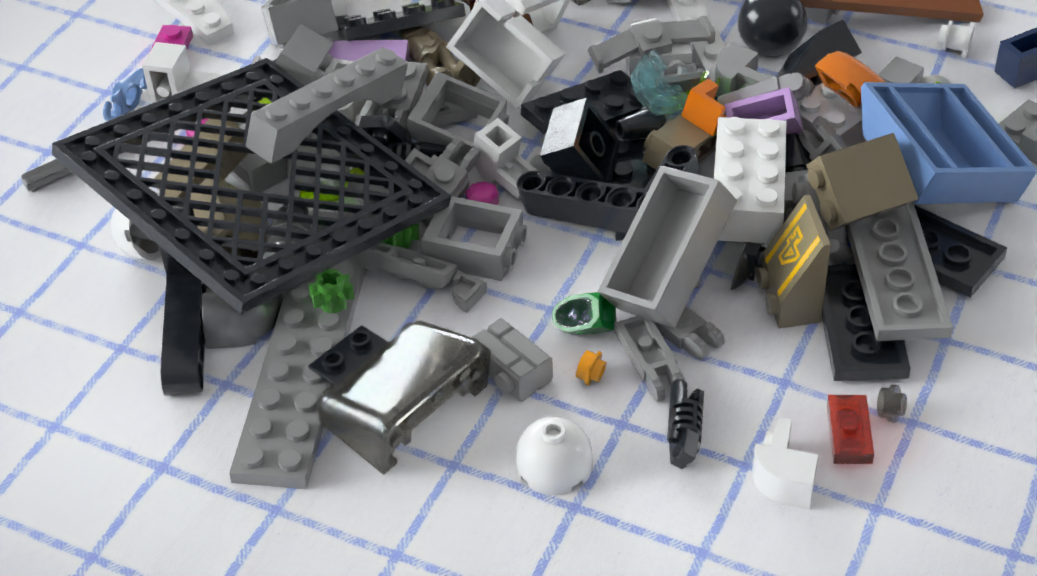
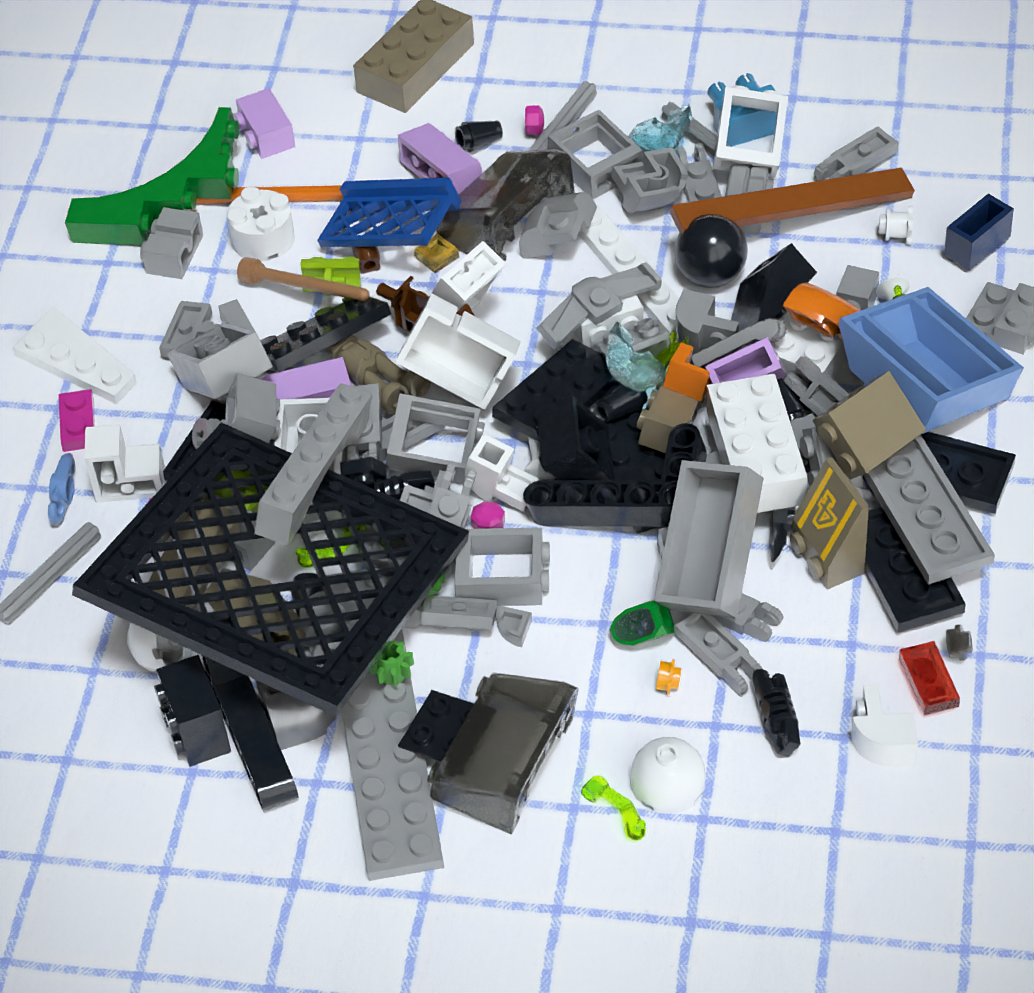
camera: 15 degrees left, 5 degrees up
light grey brick [470,318,553,402] -> none
none -> black brick [154,655,231,767]
none -> clear neon green piece [581,775,646,841]

